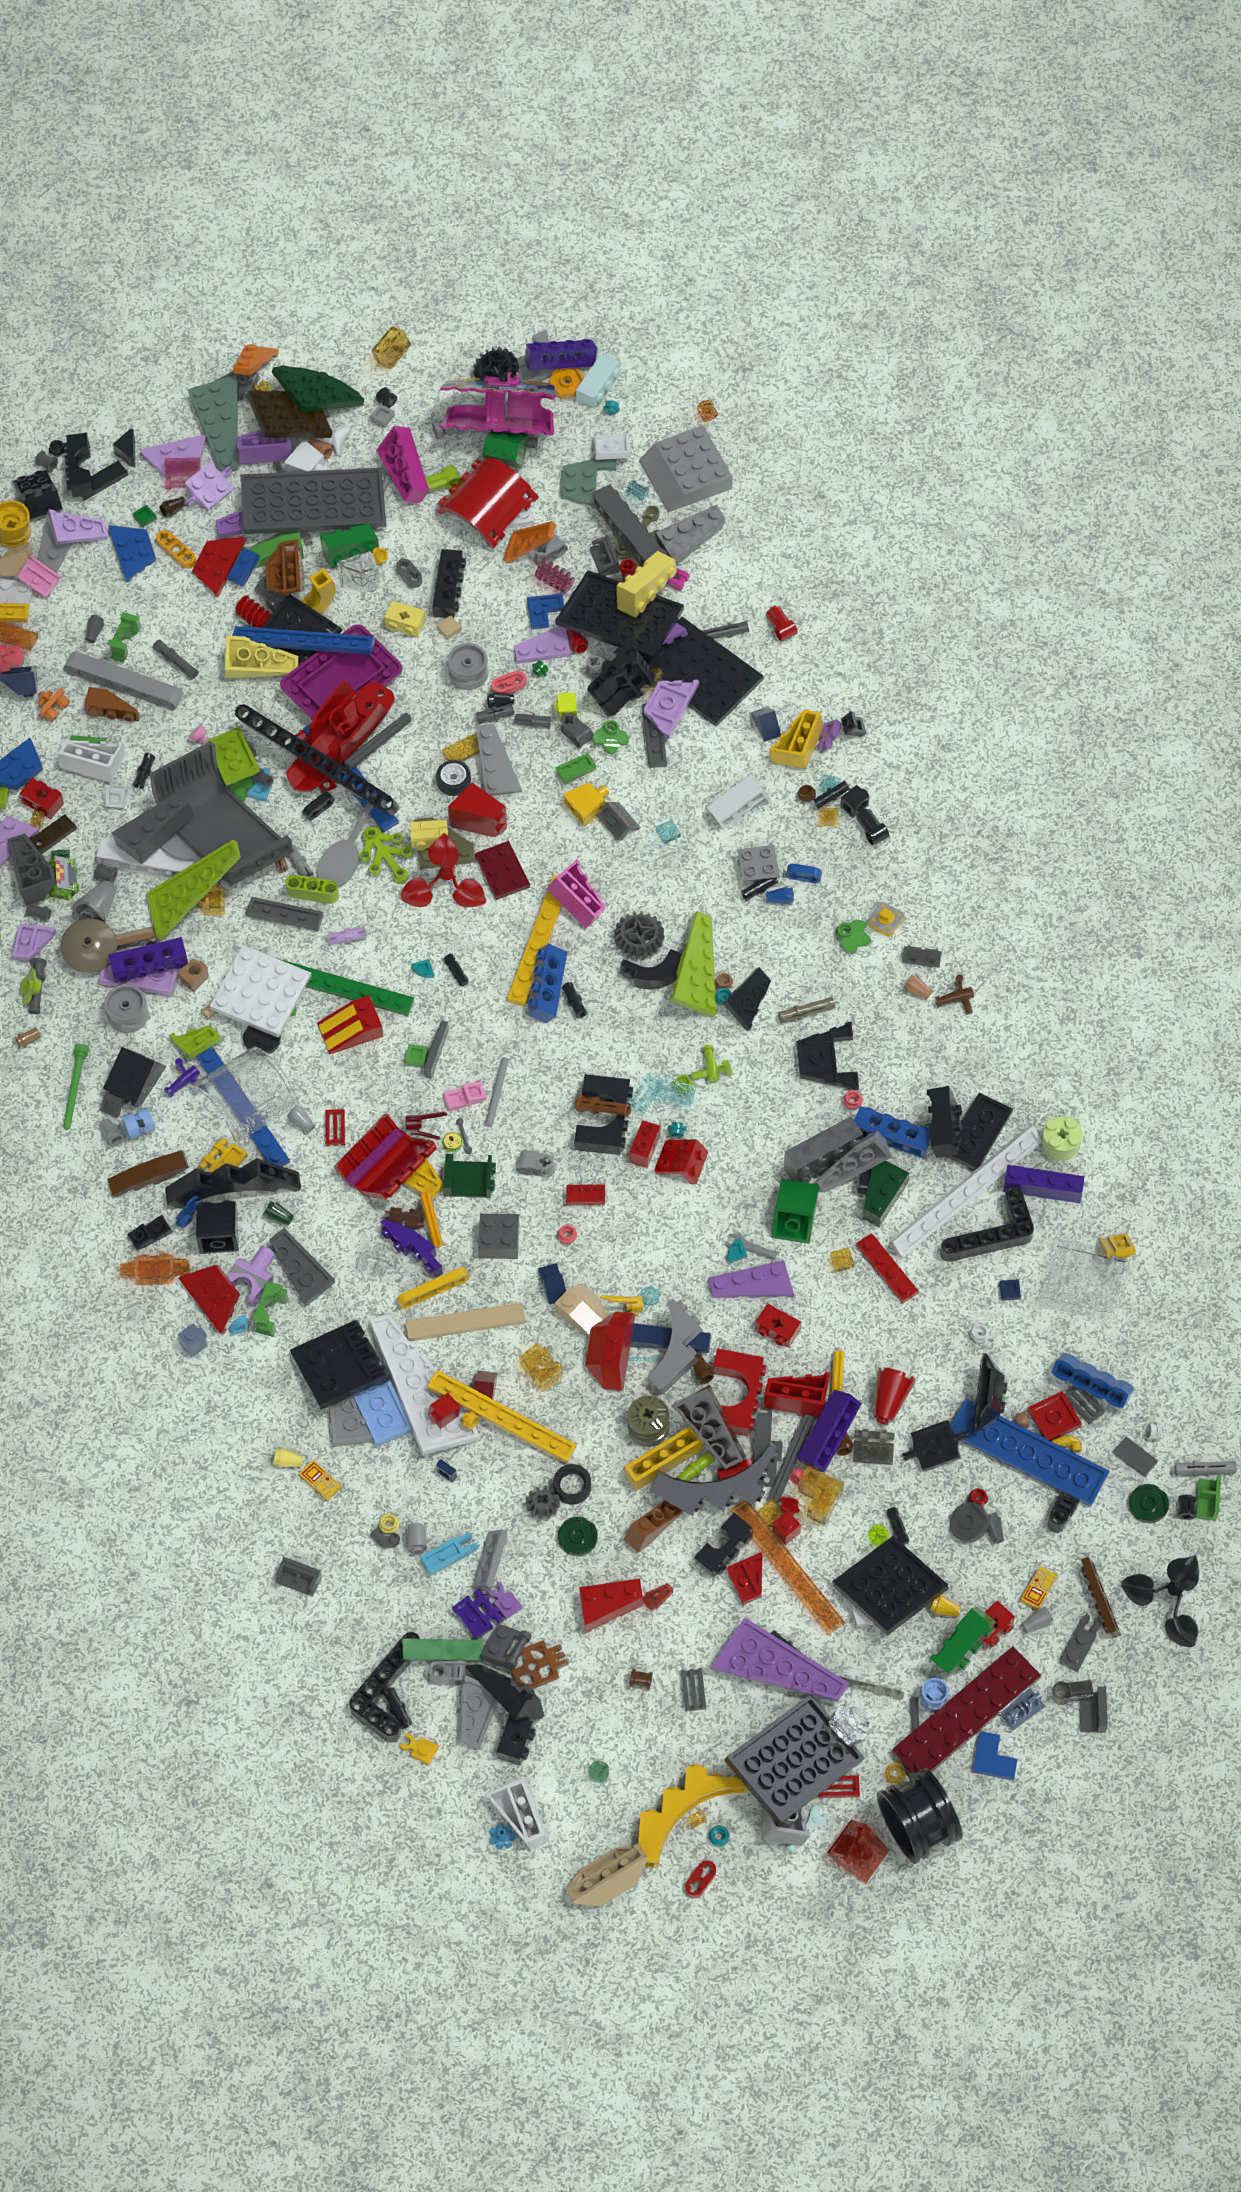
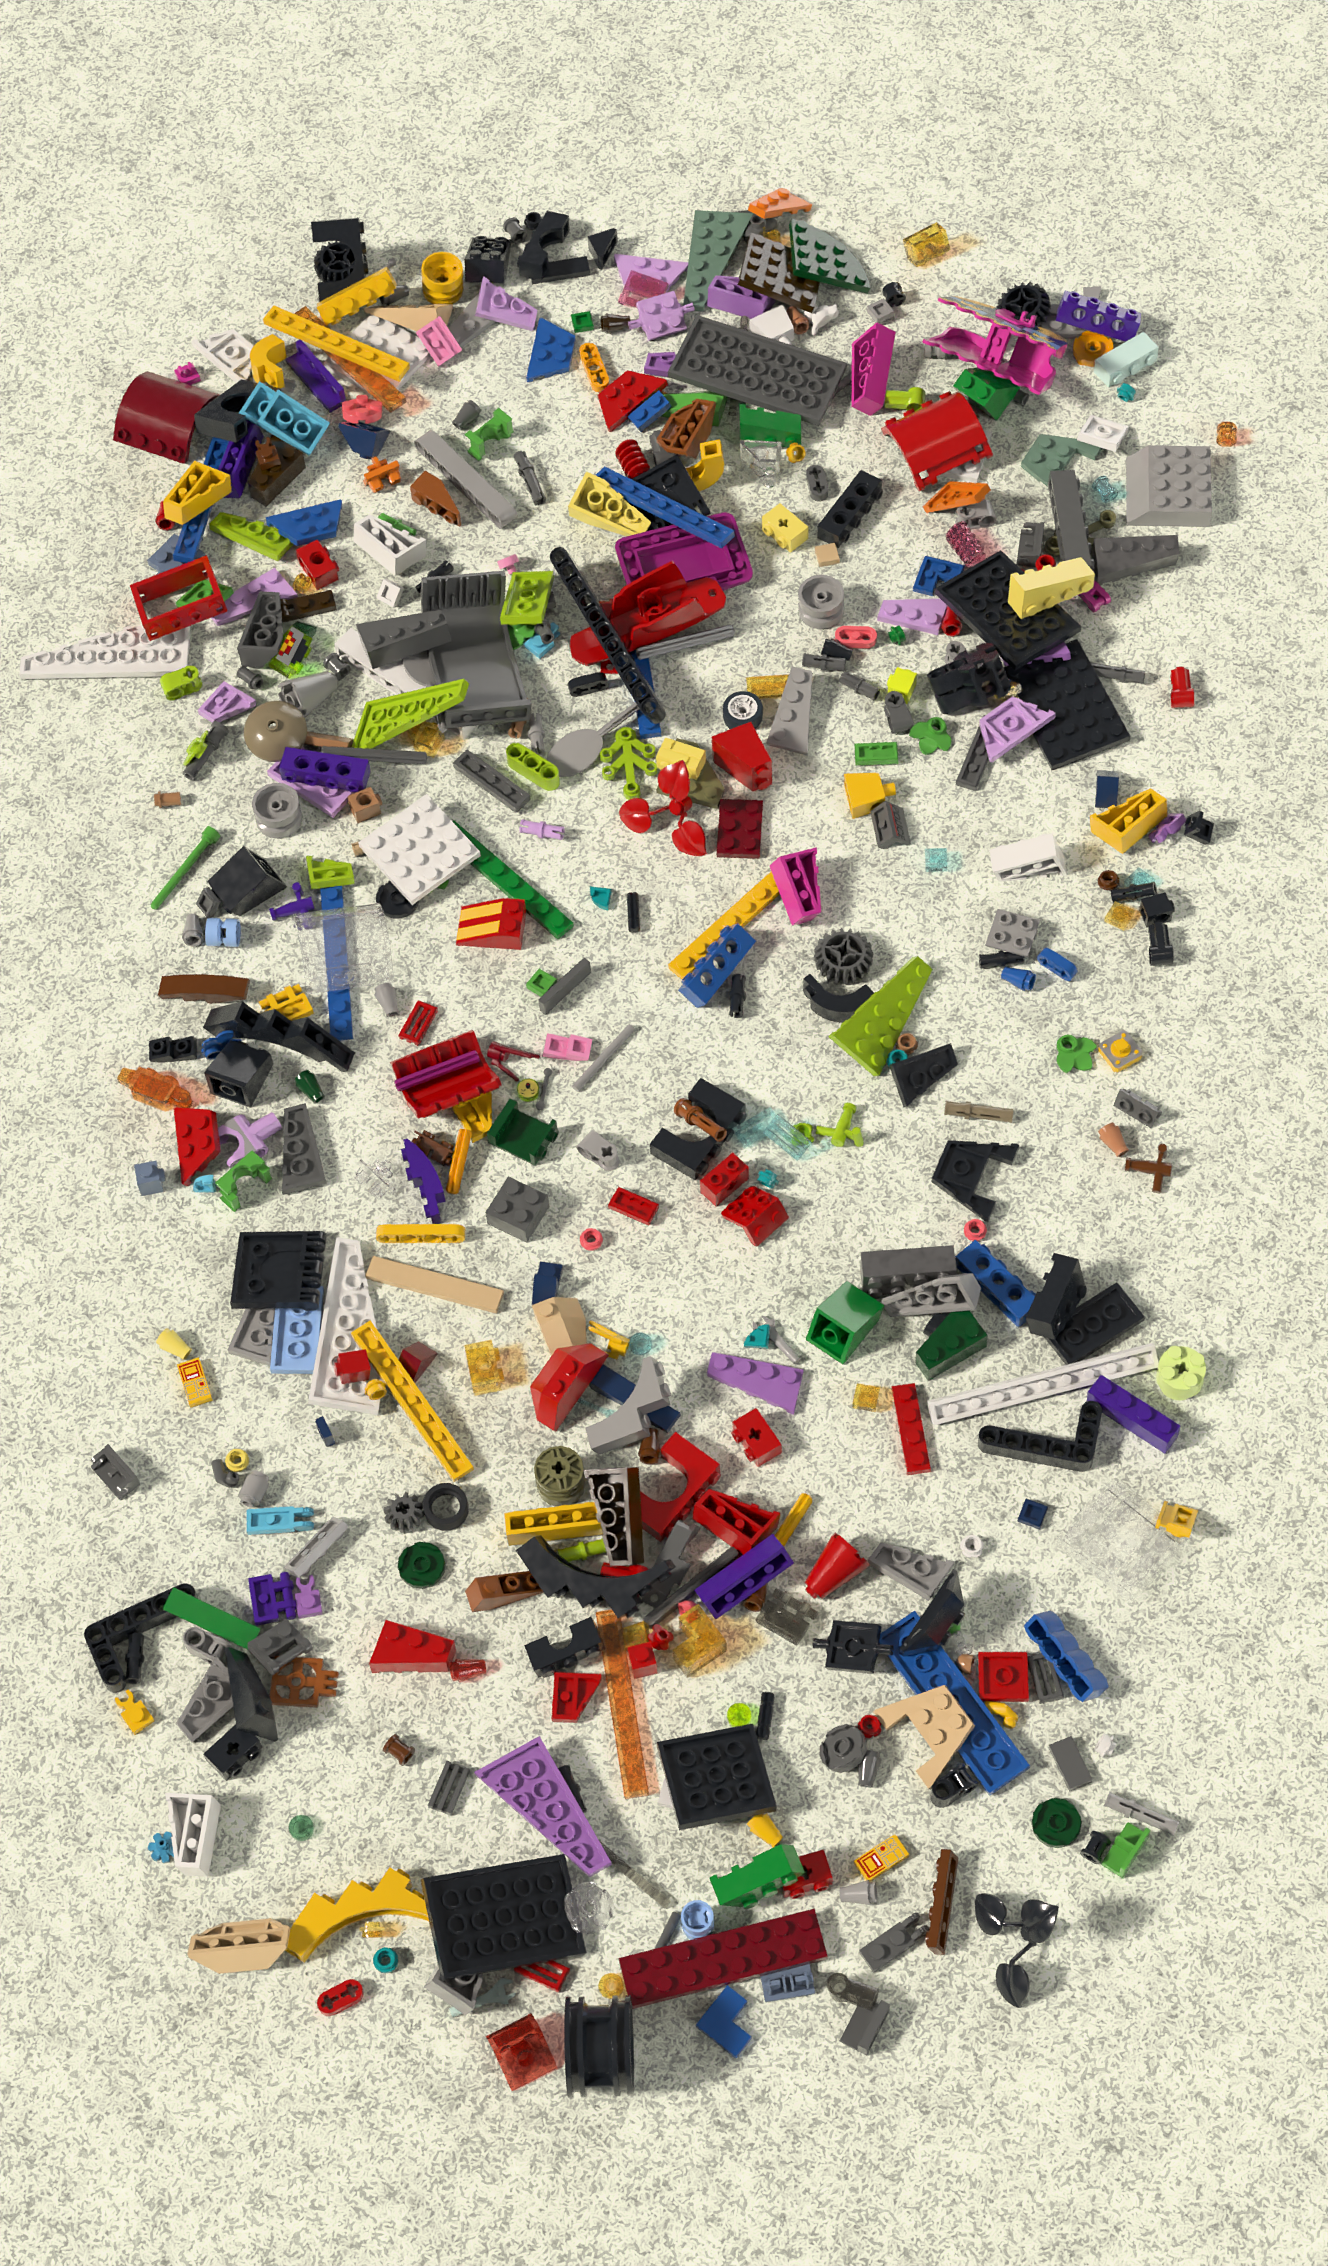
camera: 30 degrees right, 0 degrees up
none -> dark grey axle [321,746,427,764]
none -> light grey wing [868,1542,954,1601]
none -> tan wing [873,1685,975,1790]

